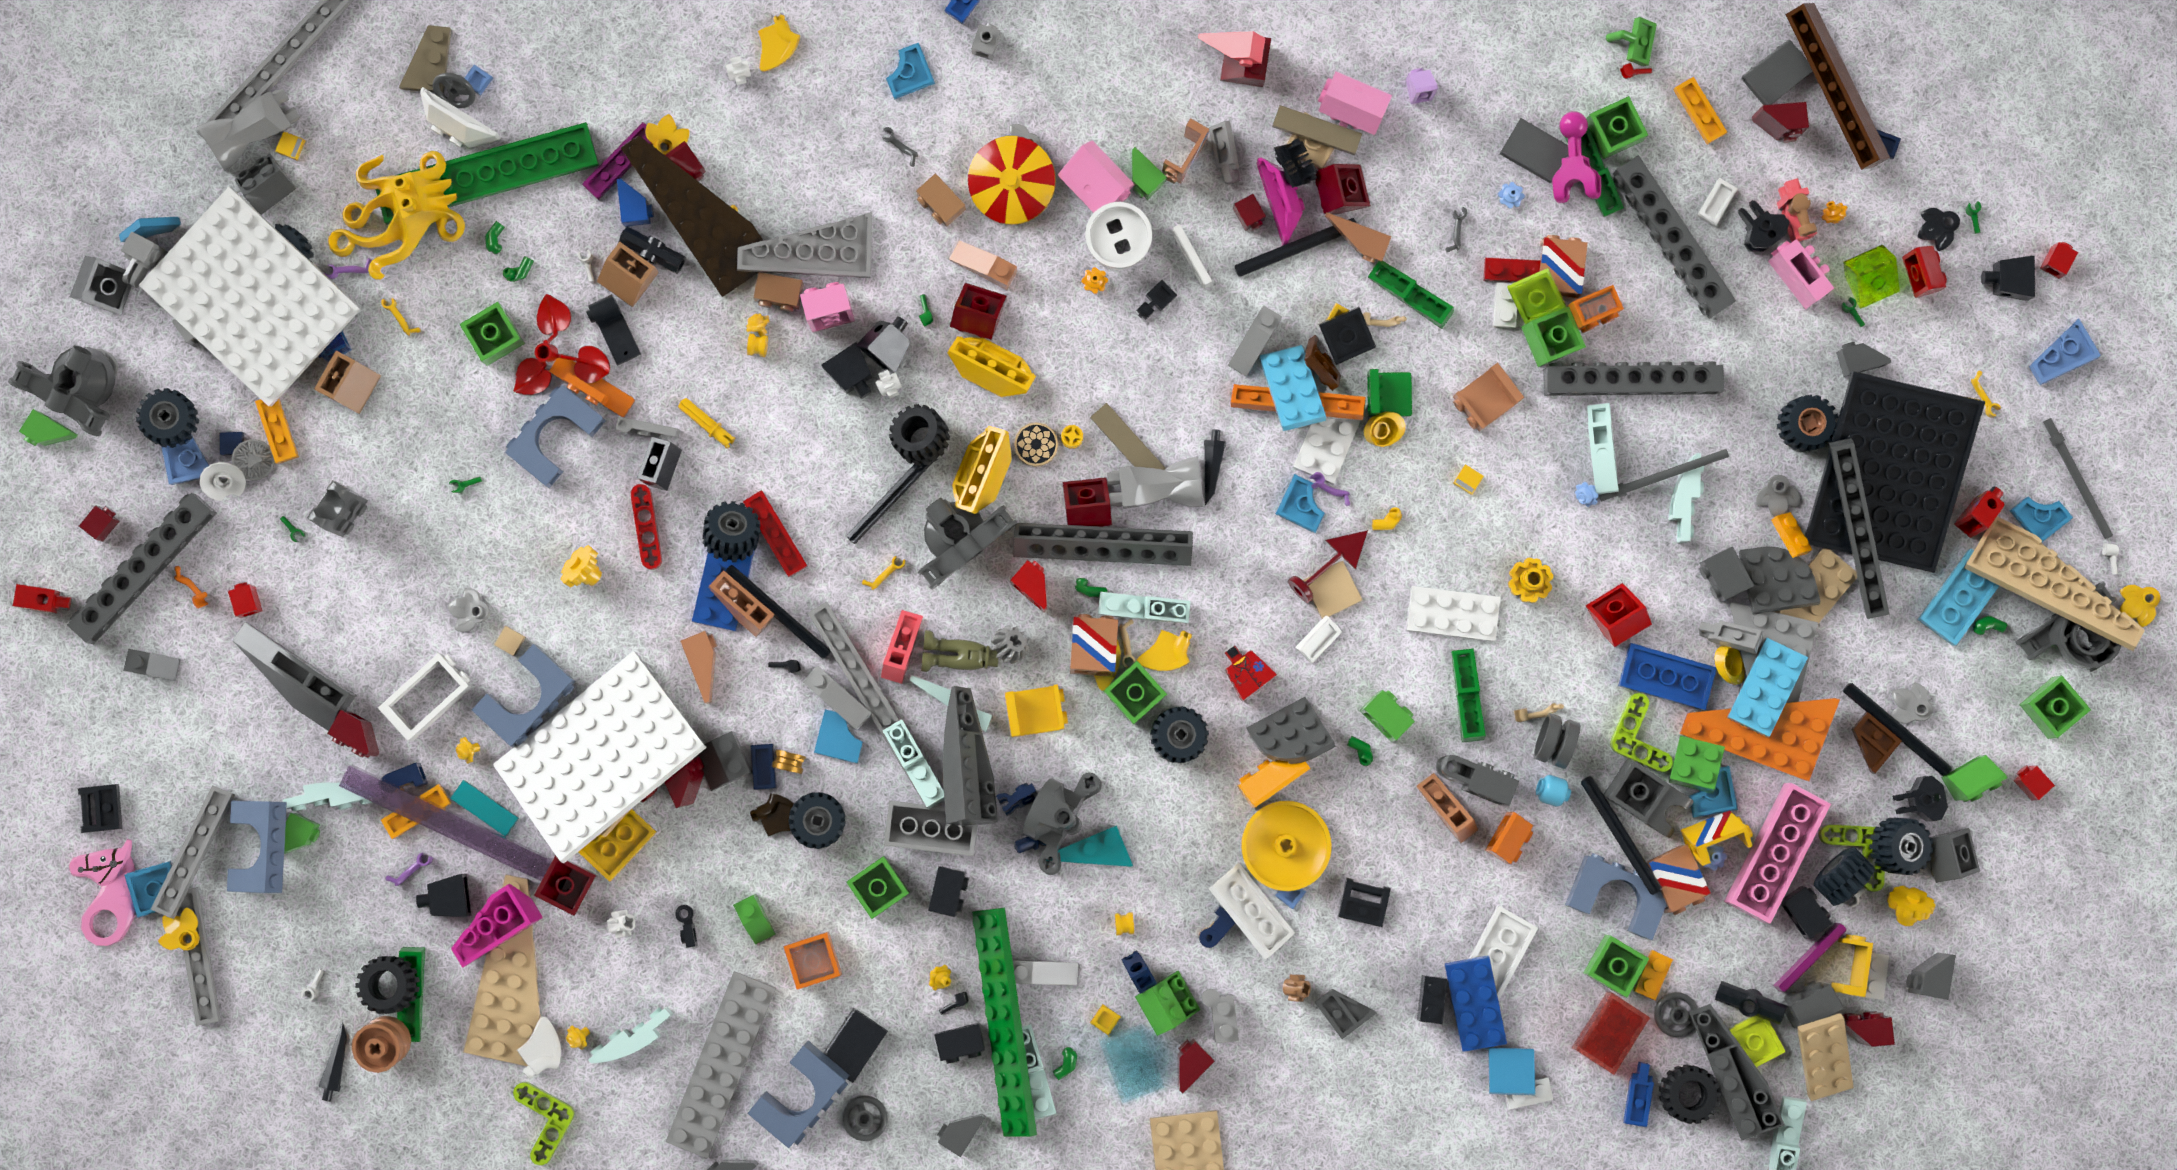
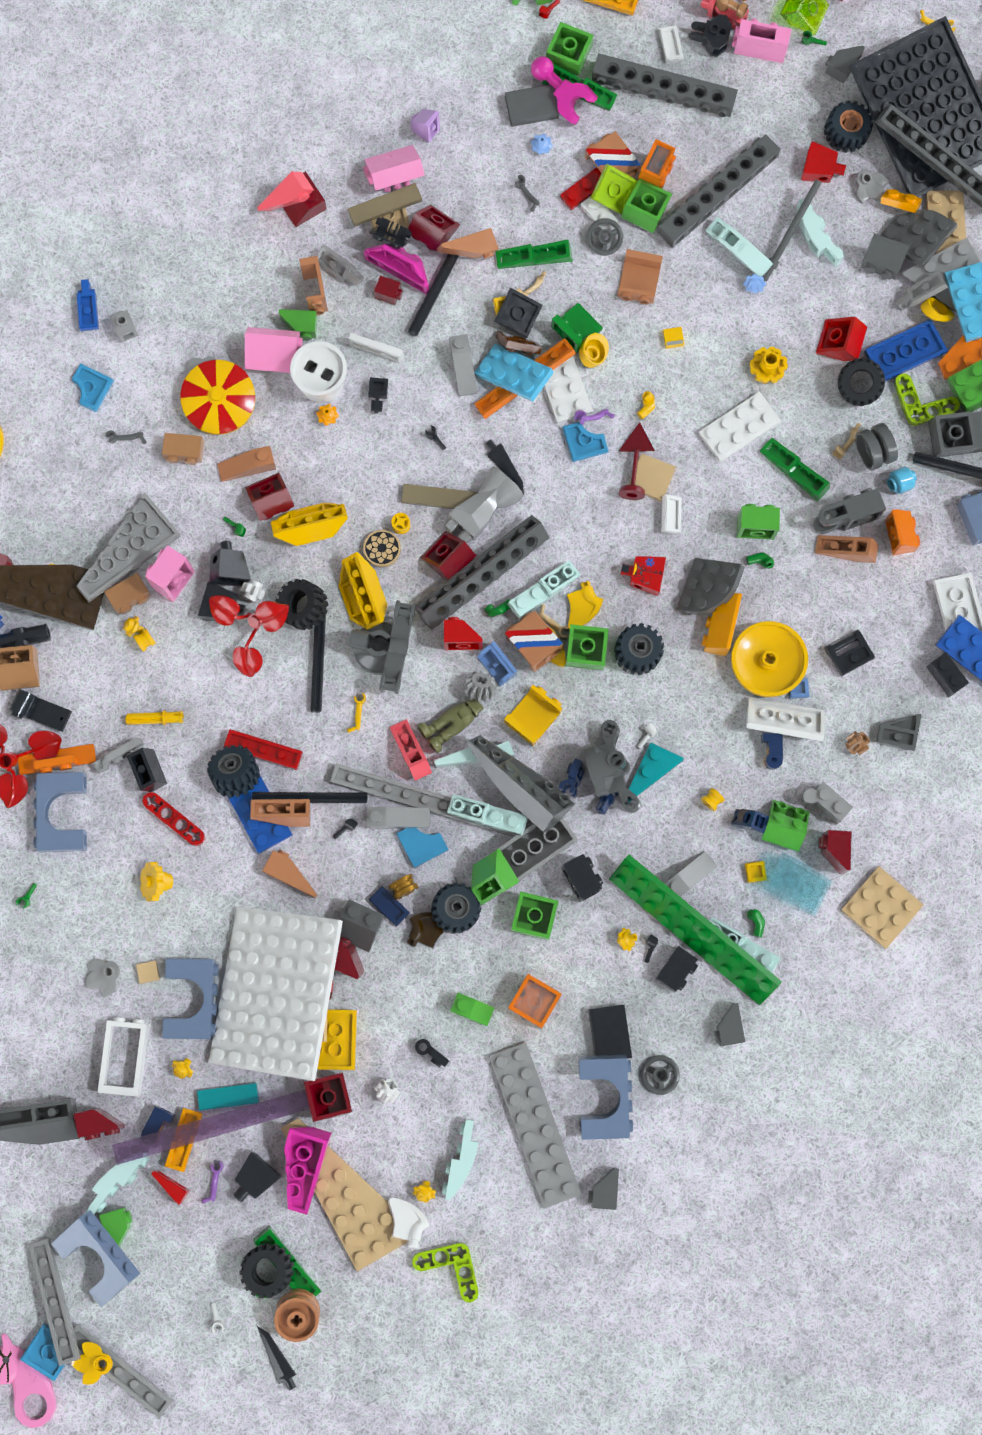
camera: 35 degrees left, 5 degrees down
none -> red slope [151,1170,189,1205]
none -> red plant [209,595,289,677]
none -> black hand [425,425,447,450]
none -> bright green slope [471,849,519,905]
none -> medium blue hinge [477,641,517,687]
none -> dark grey piece [587,218,623,256]
none -> white hand [637,723,657,749]
none -> red torso [801,141,846,183]
none -> black tyre [838,358,885,406]

